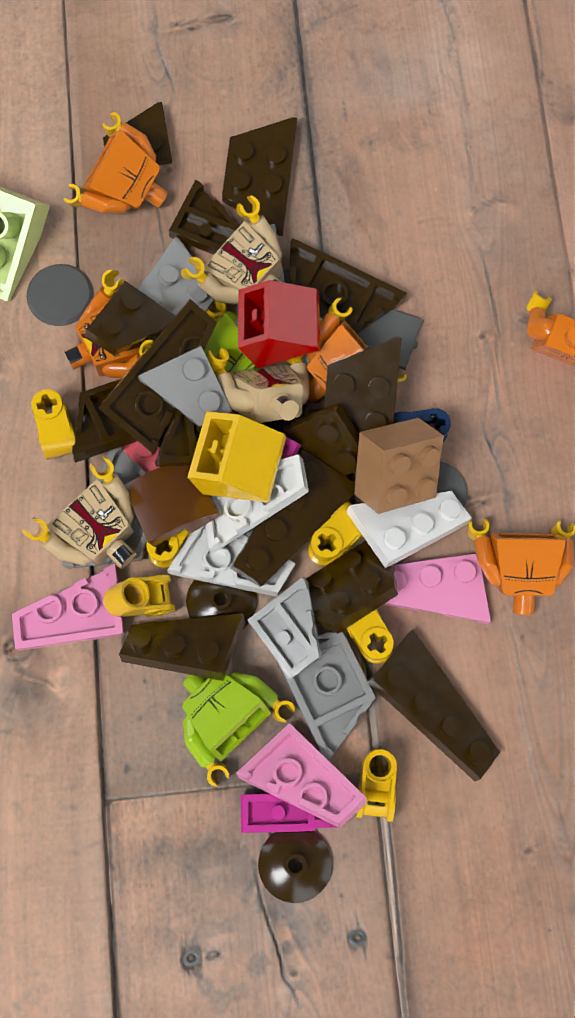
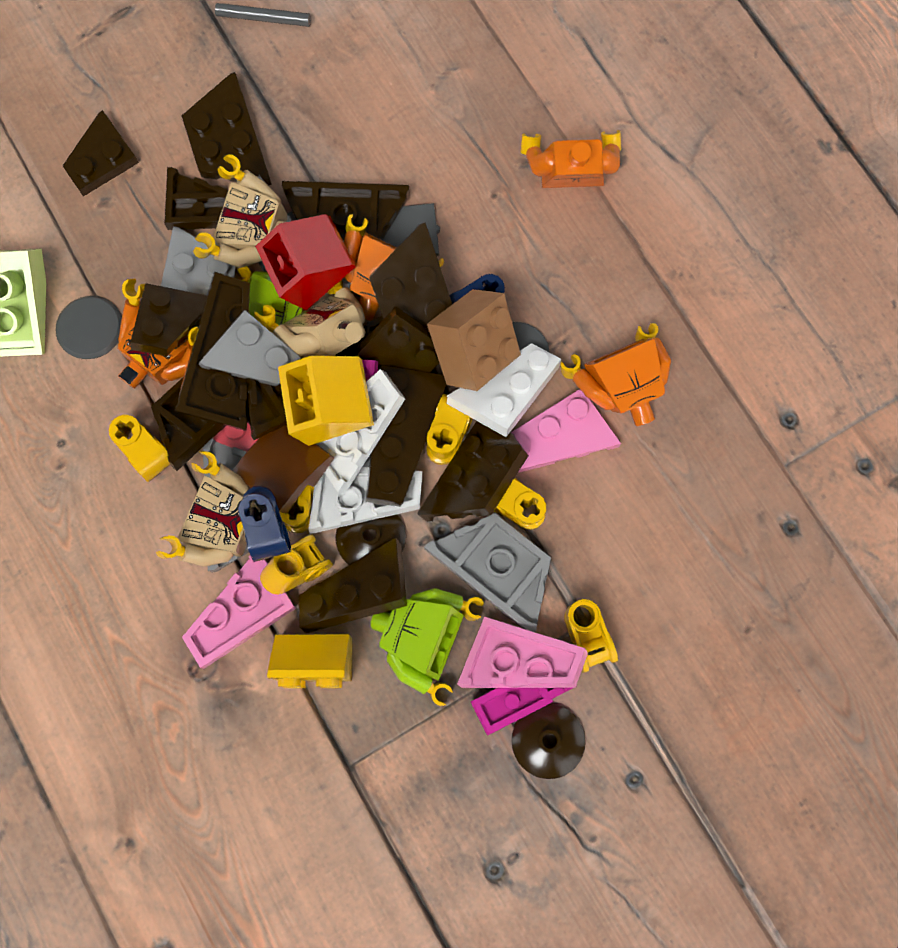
camera: 20 degrees left, 0 degrees up
orange torso [63,112,168,213] -> none
light grey wing [248,577,322,679] -> none
dark brown wing [367,629,500,782] -> none
none -> dark grey bar [215,3,311,27]
none -> dark blue piece [238,485,291,562]
none -> yellow slope [267,634,352,689]

